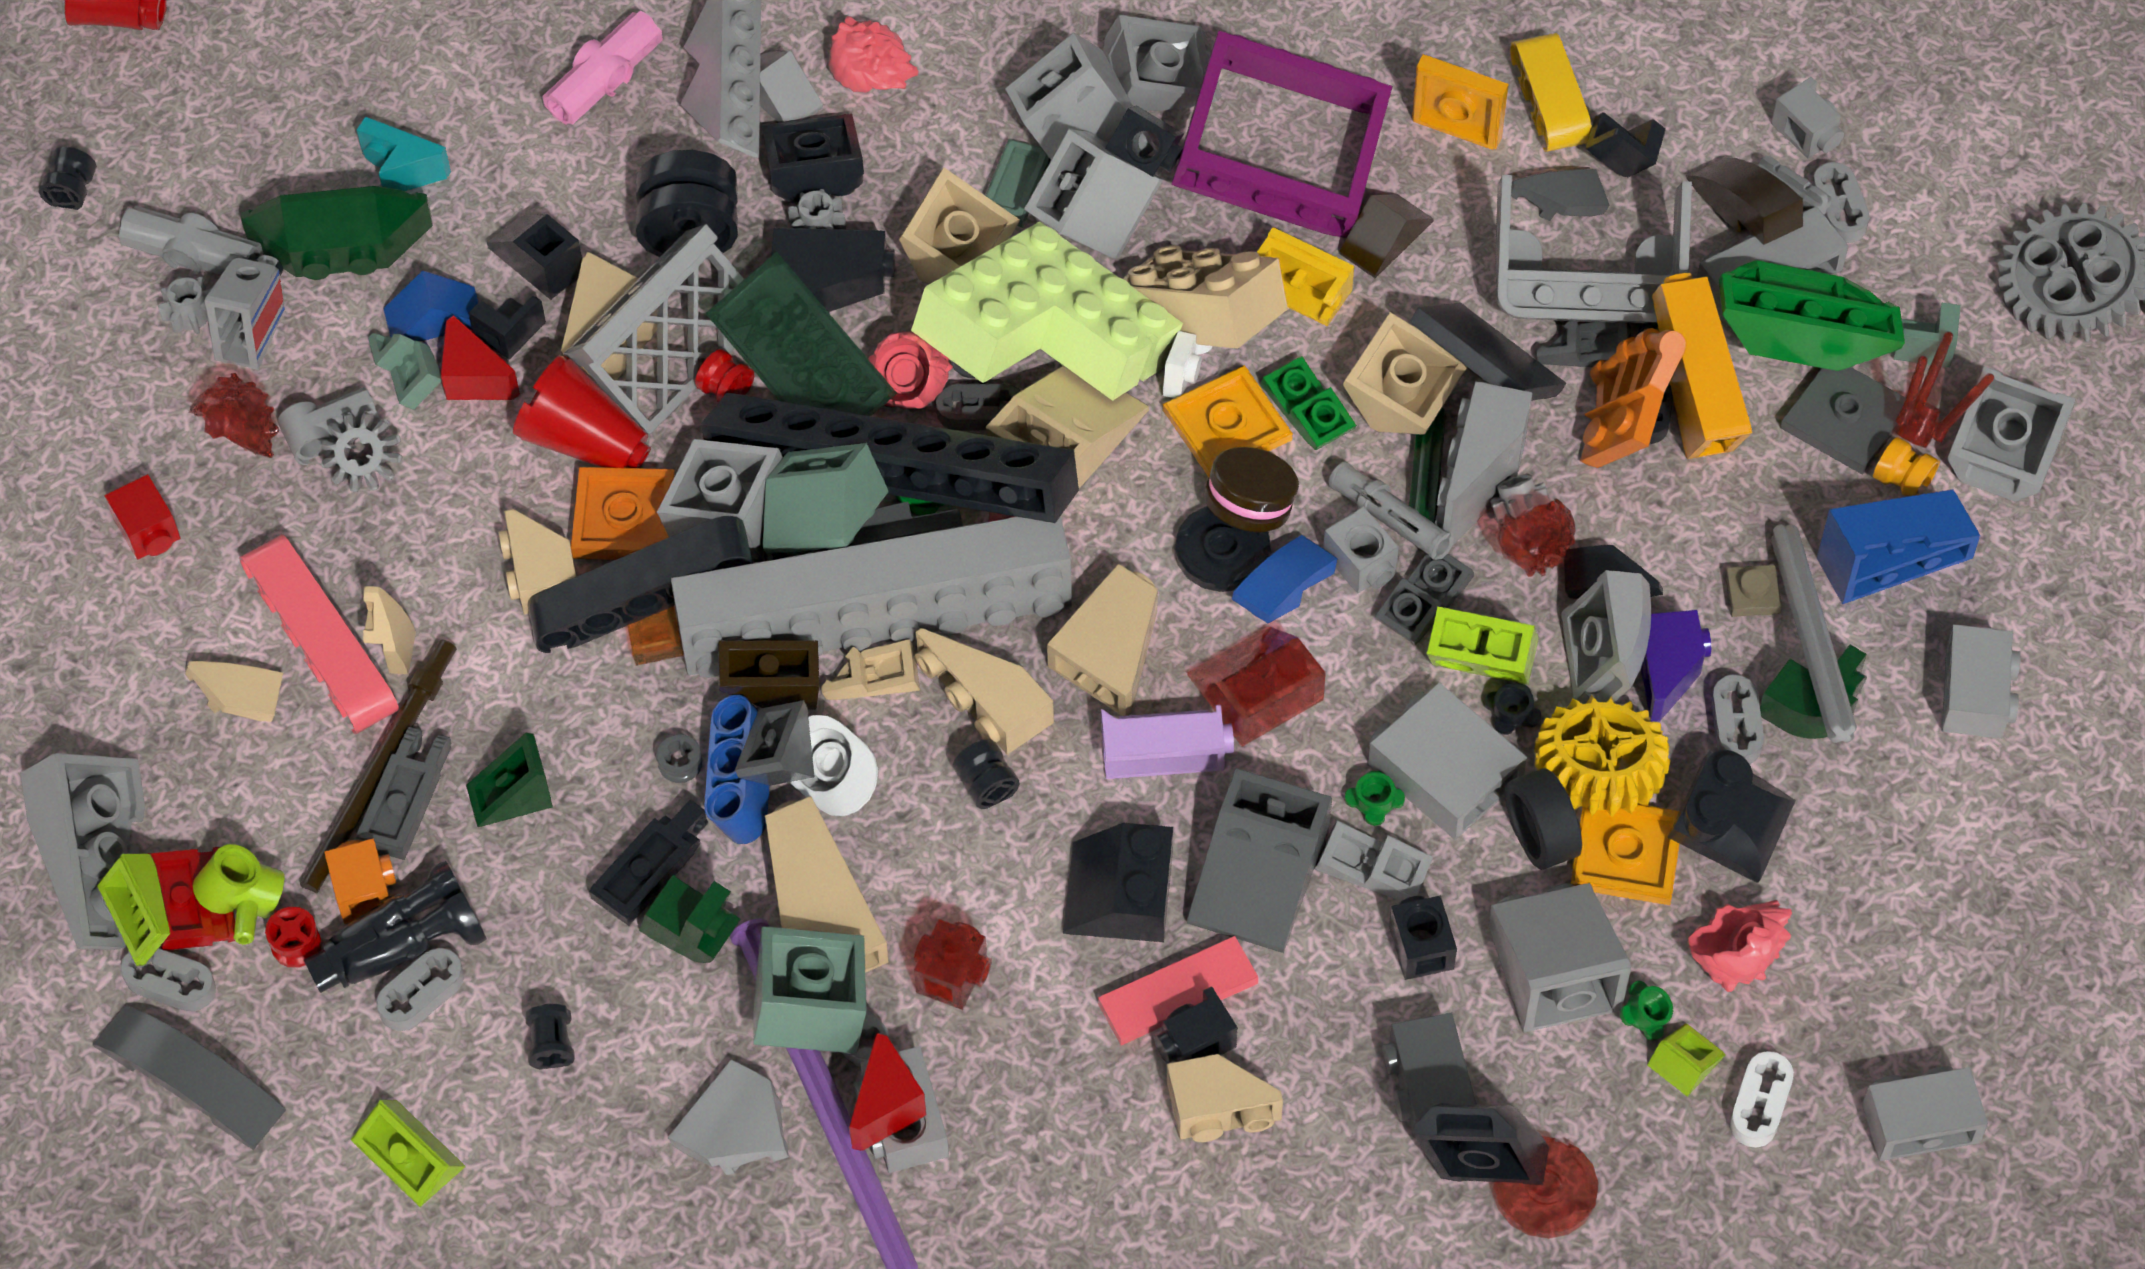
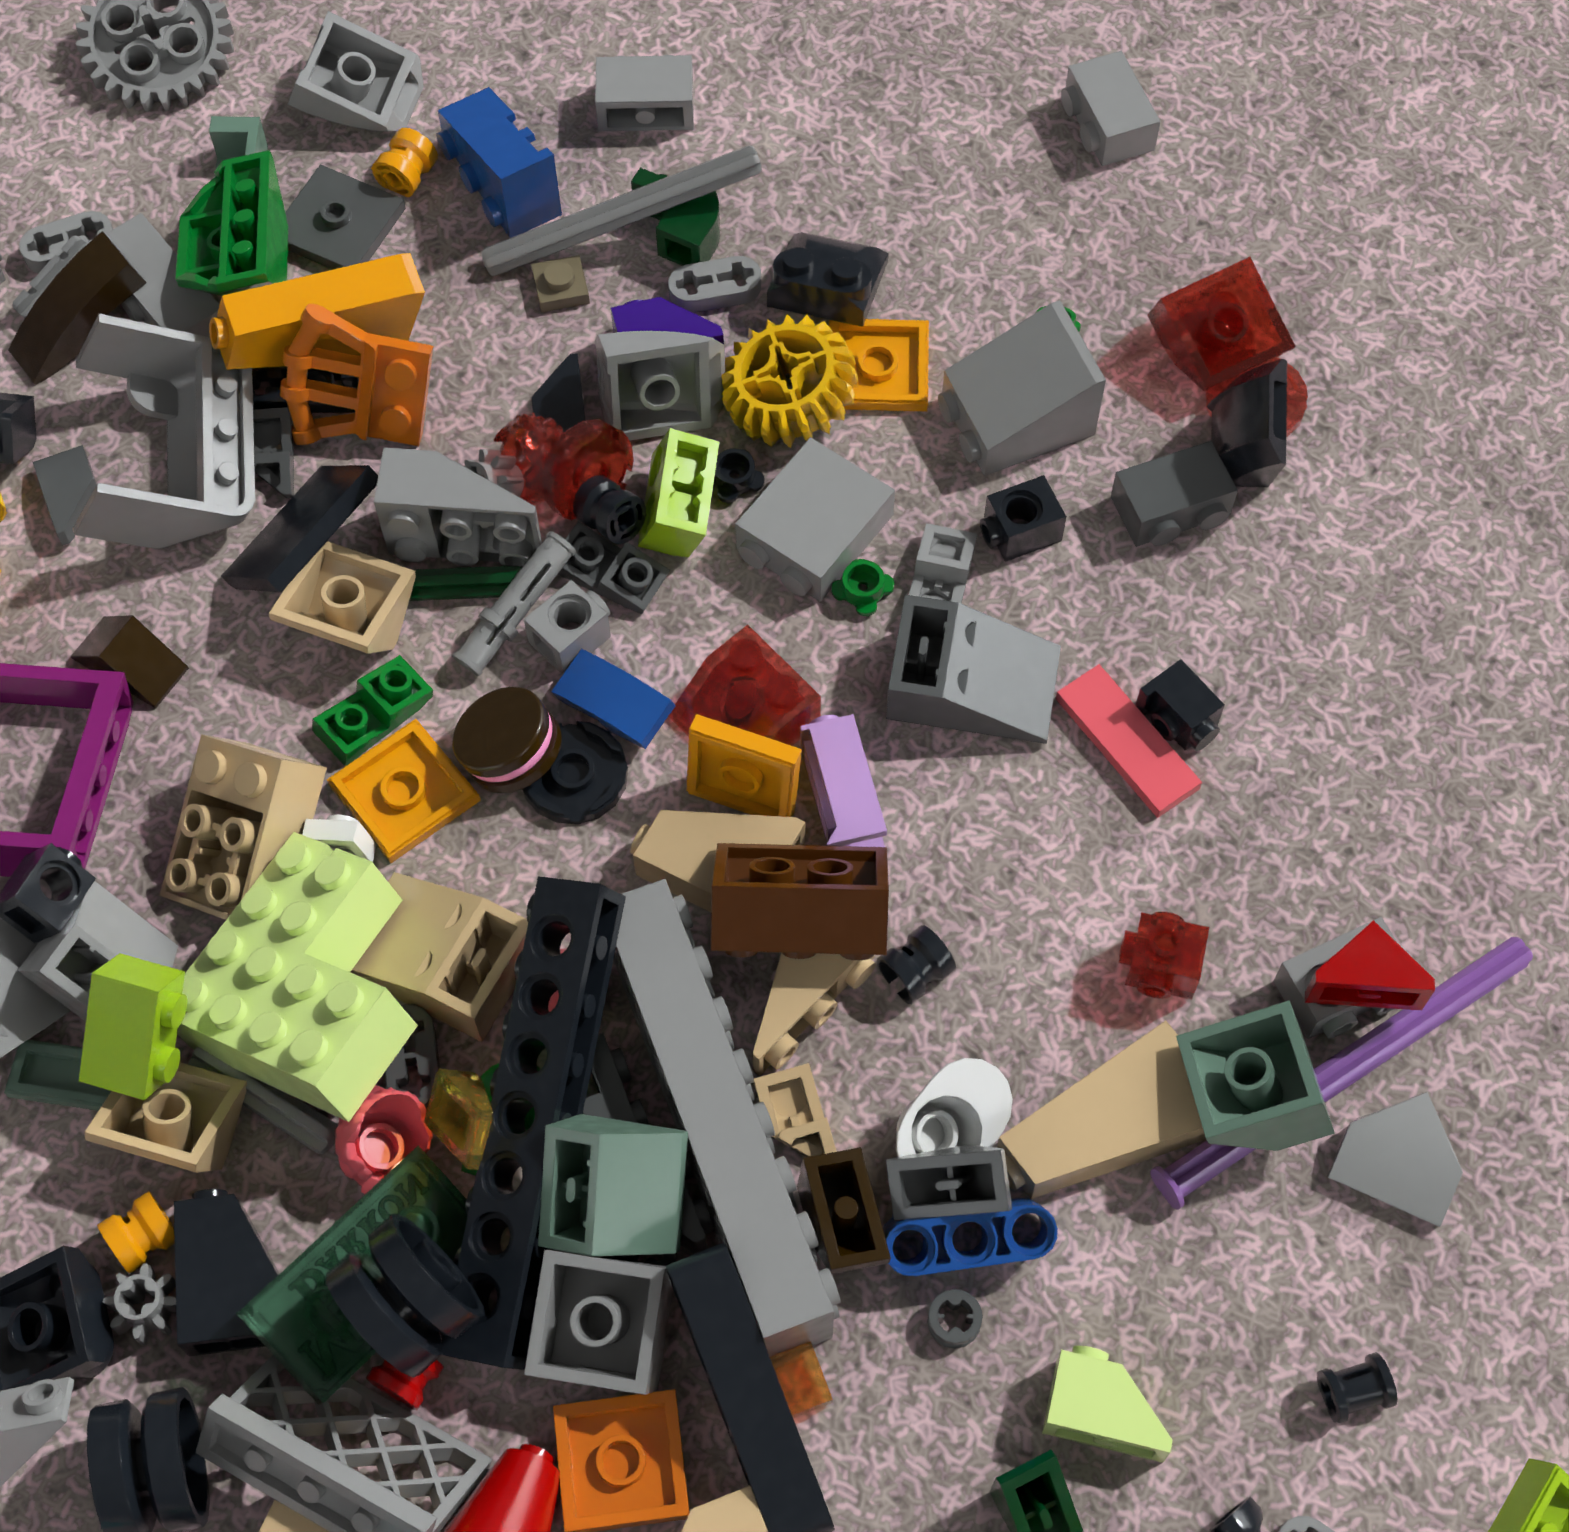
camera: 100 degrees left, 5 degrees up
black hinge [589,799,708,926] -> none
dark green brick [639,875,741,963] -> none
black slope [1063,823,1173,943] -> none
tan slope [1167,1054,1283,1142] -> none
yellow hinge [1257,227,1354,327] -> none
black tyre [1505,768,1582,870] -> none
lime slope [1647,1023,1726,1097] -> none
coral hair [1688,900,1792,992] -> none
white beam [1730,1051,1794,1148] -> none
clear red plant [1893,332,1994,448] -> none
none -> lime brick [79,953,188,1100]
none -> light orange wheel [97,1191,175,1274]
none -> black wheel [326,1213,485,1377]
none -> clear yellow slope [424,1069,493,1170]
none -> clear red tile [541,419,634,521]
none -> black wheel [573,475,646,544]
none -> light orange tile [686,714,802,817]
none -> reddish brown slope [711,843,889,960]
none -> yellowish green slope [1042,1346,1173,1463]
none -> clear red slope [1147,257,1296,391]

